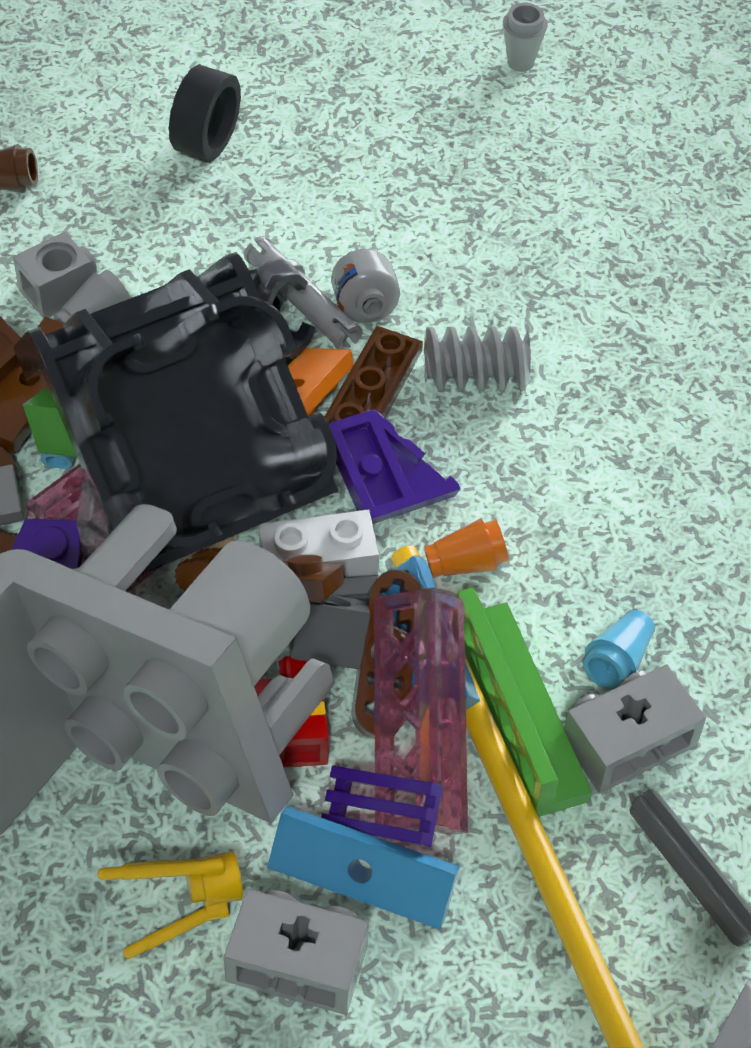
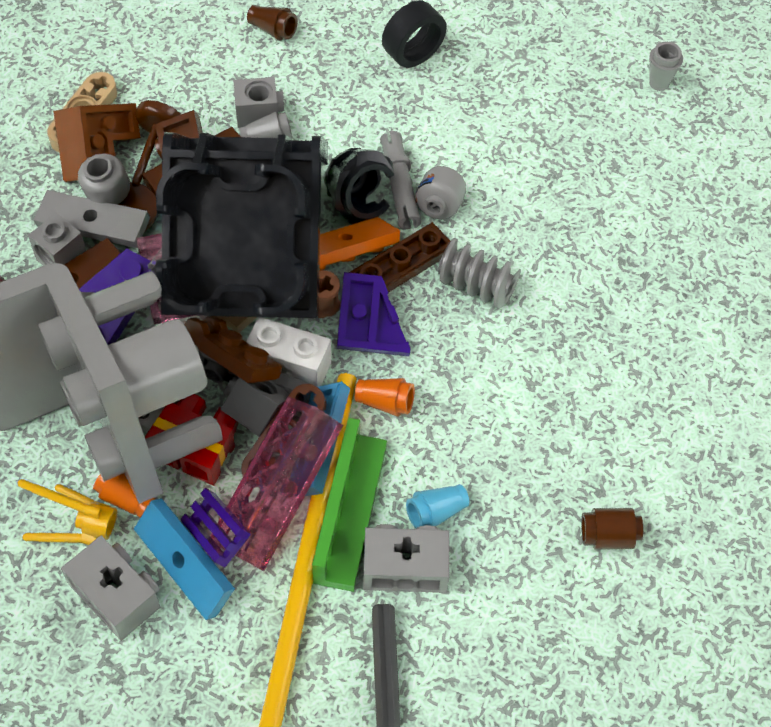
camera: 30 degrees right, 5 degrees up
none -> orange cone [93,473,156,518]

